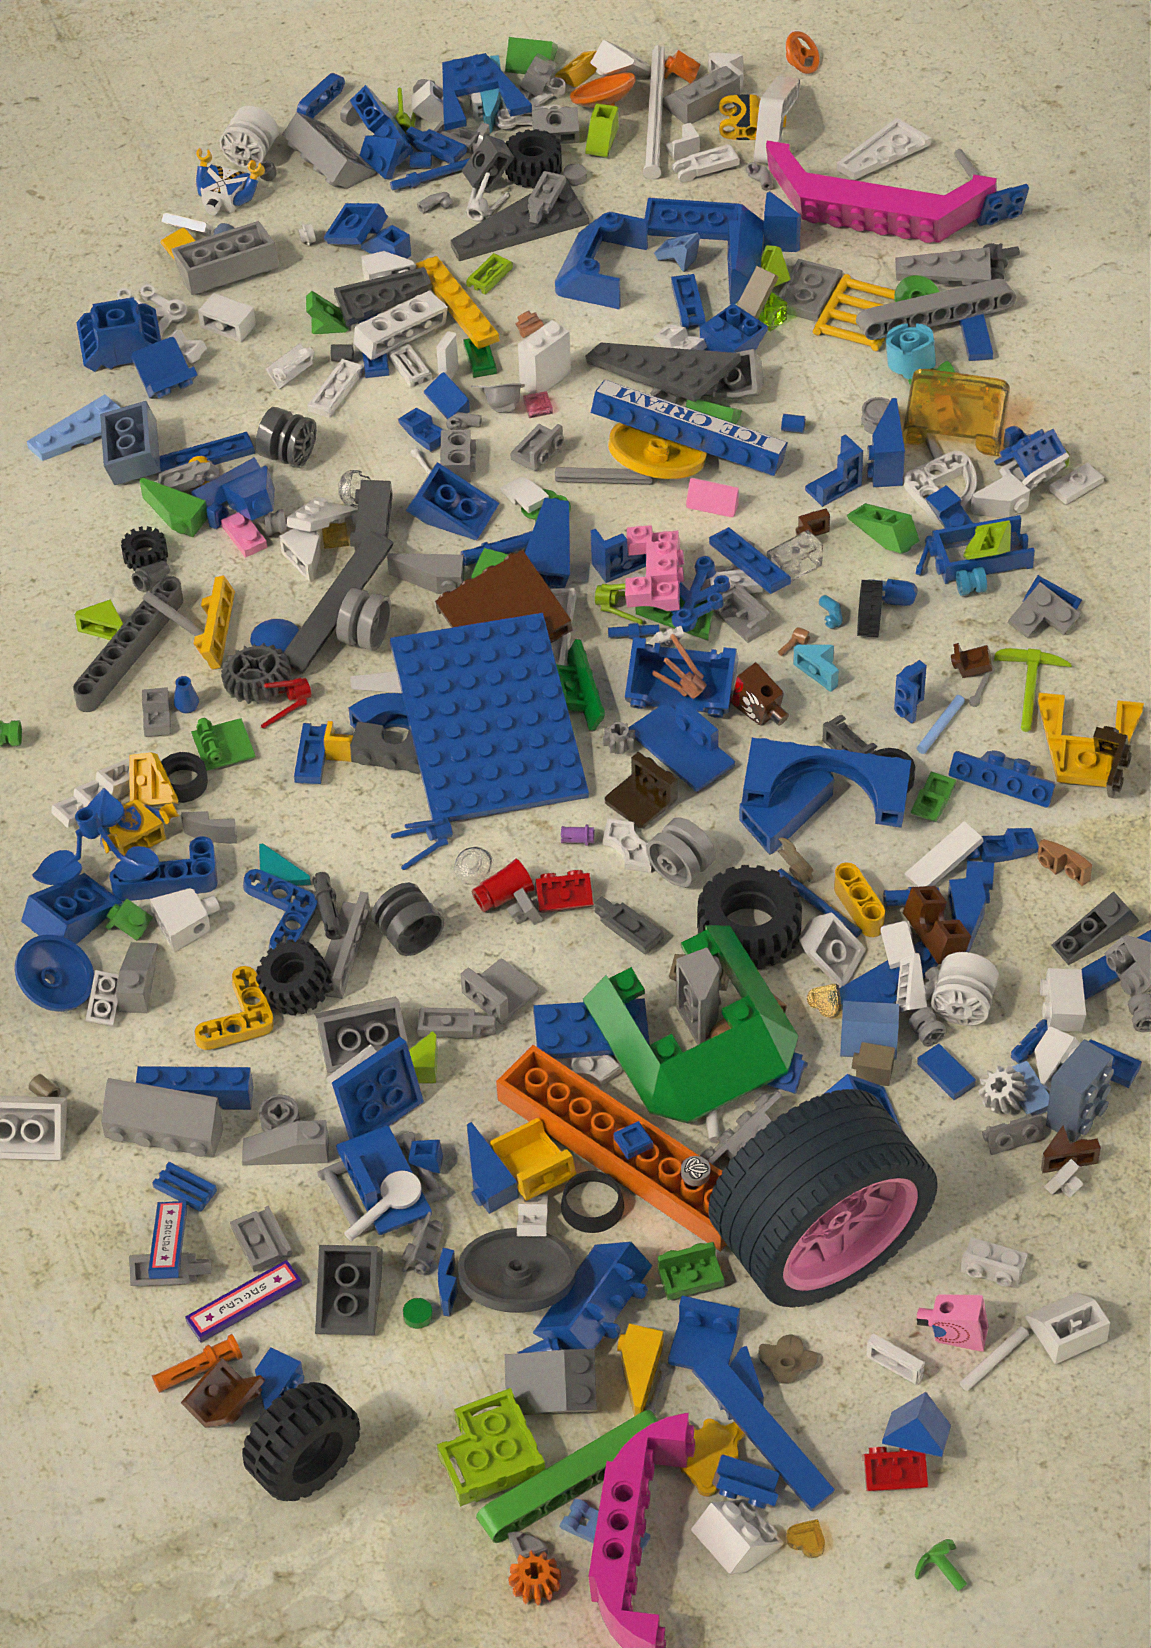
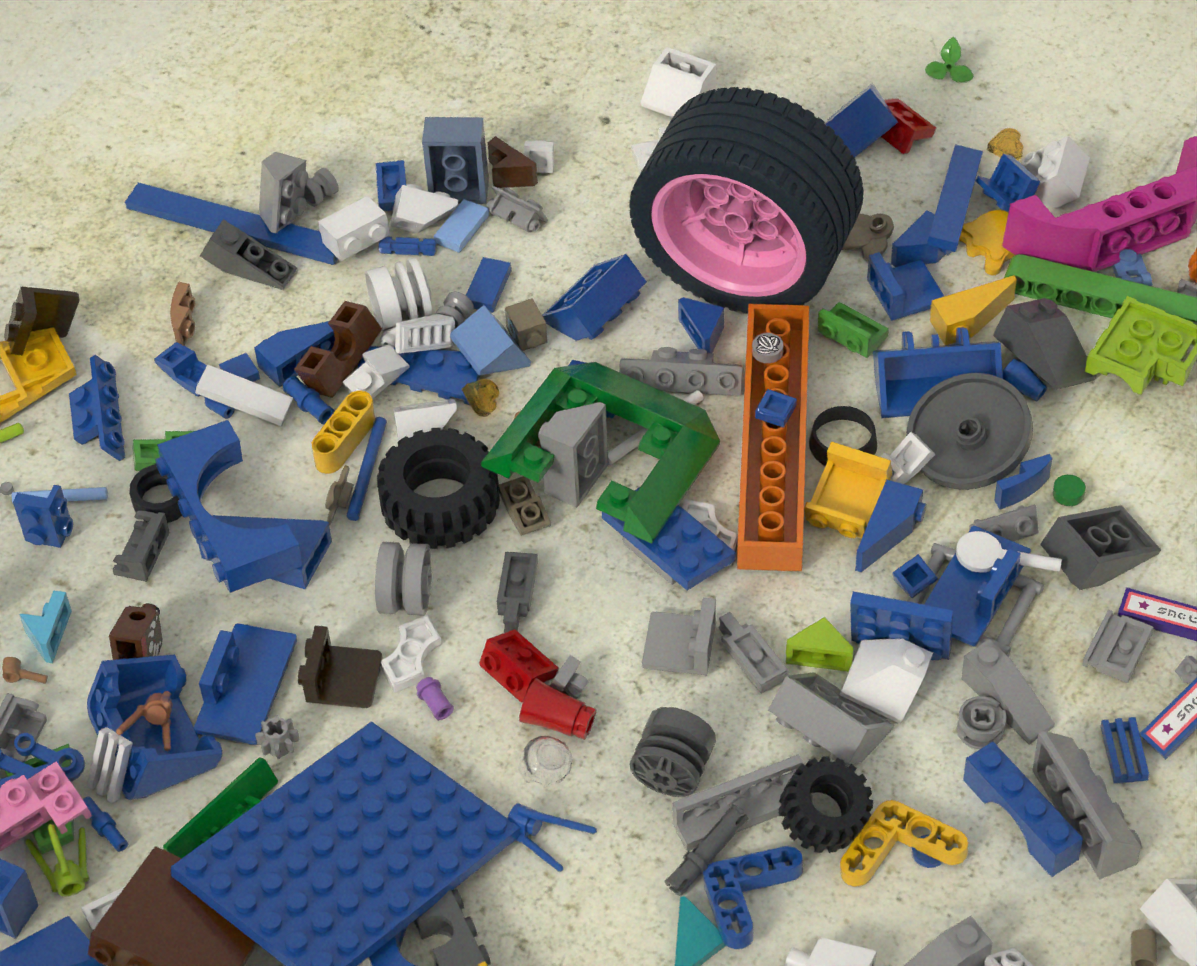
camera: 125 degrees left, 0 degrees up
white gear [978,1065,1029,1115] -> none

